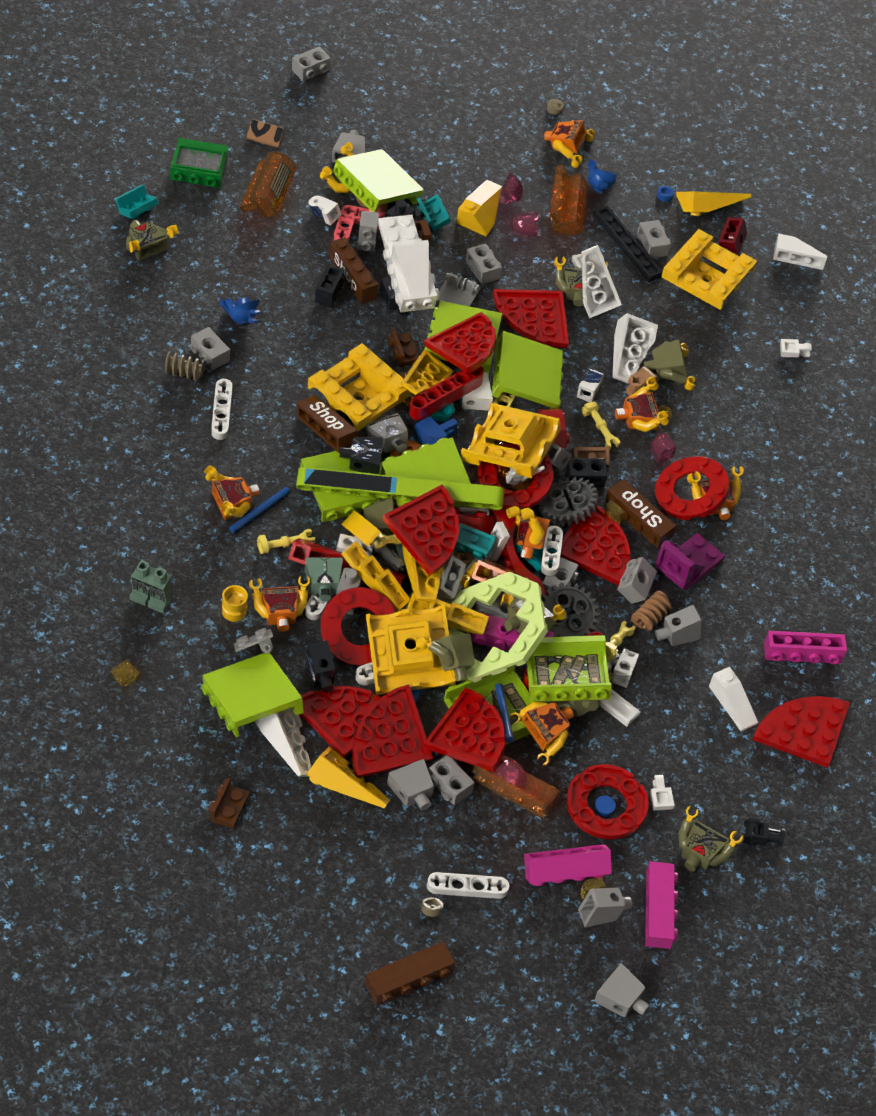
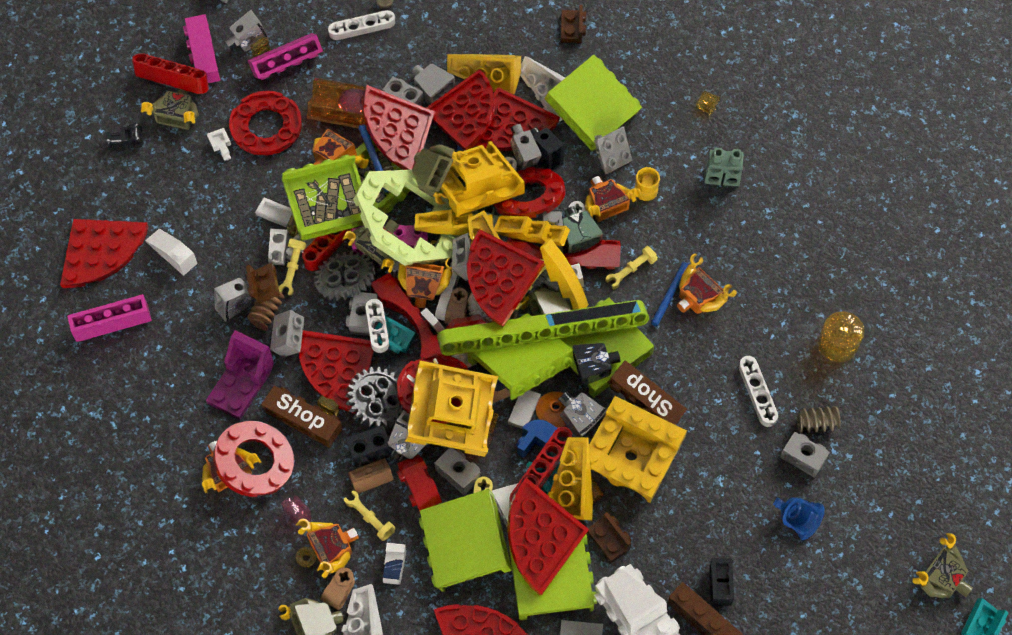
camera: 170 degrees right, 10 degrees up
teal bracket [454,523,496,560] -> none
torso [506,506,550,559] -> none
blue tile [594,796,616,817] -> none
none -> red beam [132,54,209,94]
none -> reddish brown bracket [245,263,280,304]
none -> light grey torso [510,124,542,170]
none -> clear yellow wheel [818,311,865,362]

